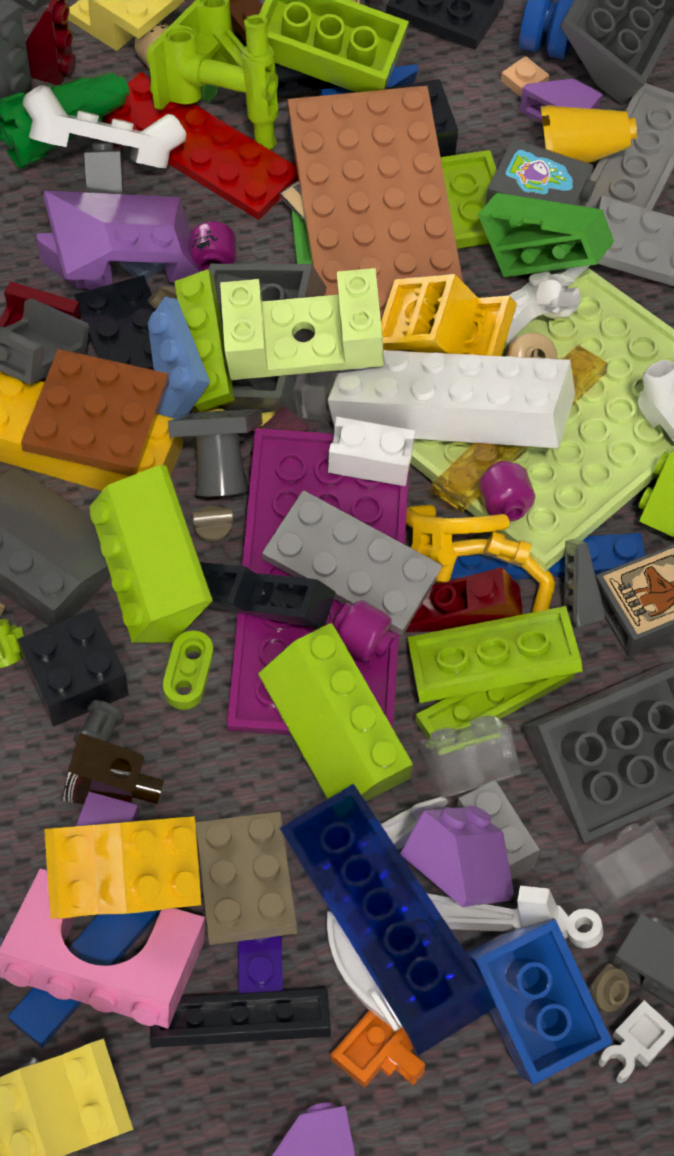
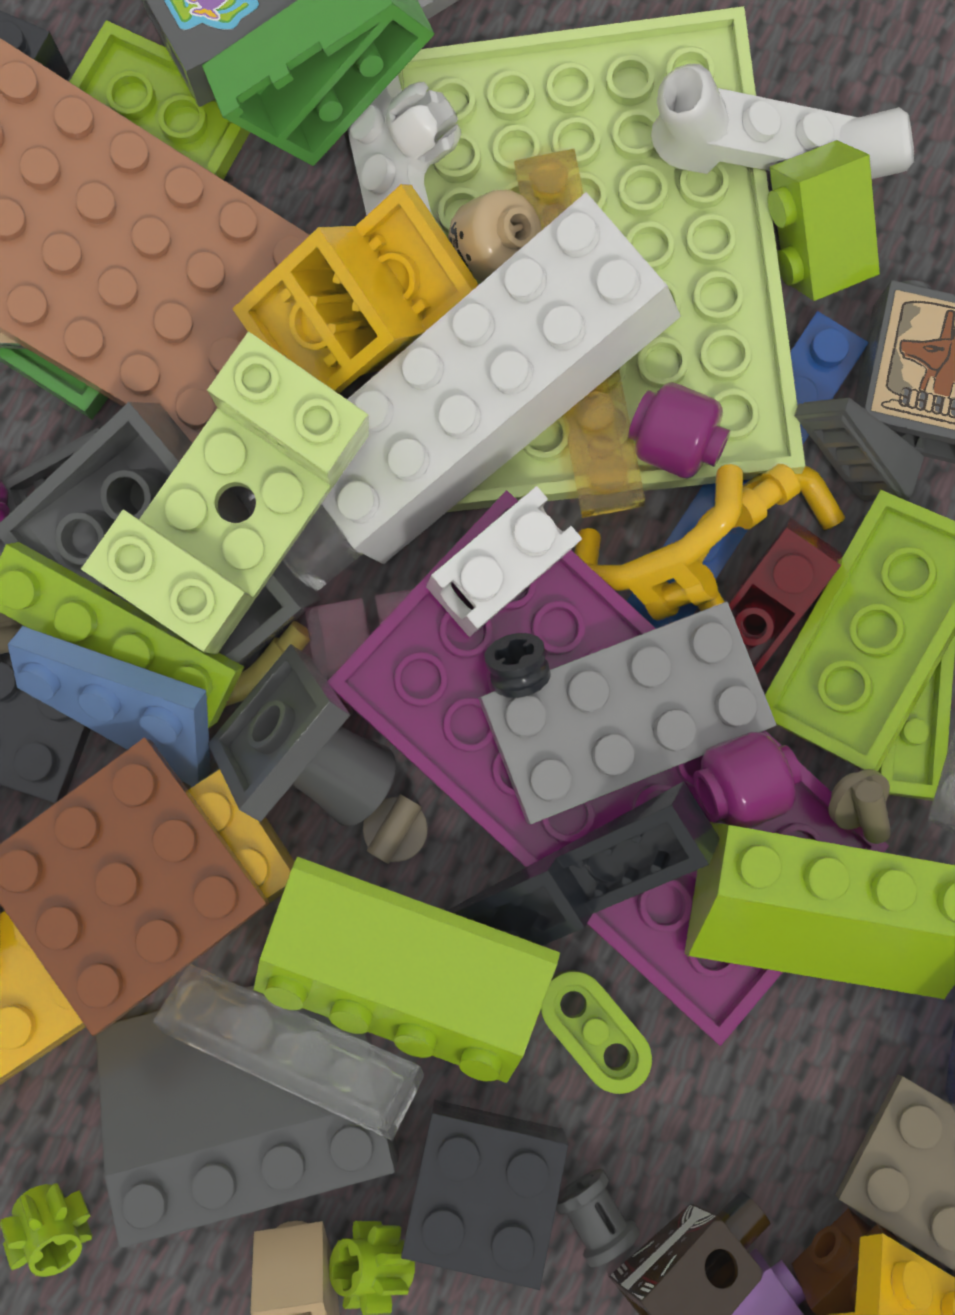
camera: 50 degrees left, 20 degrees up
none -> clear plate [153,964,424,1140]
none -> black bush [484,633,551,698]
none -> dark tan plate [829,769,891,844]

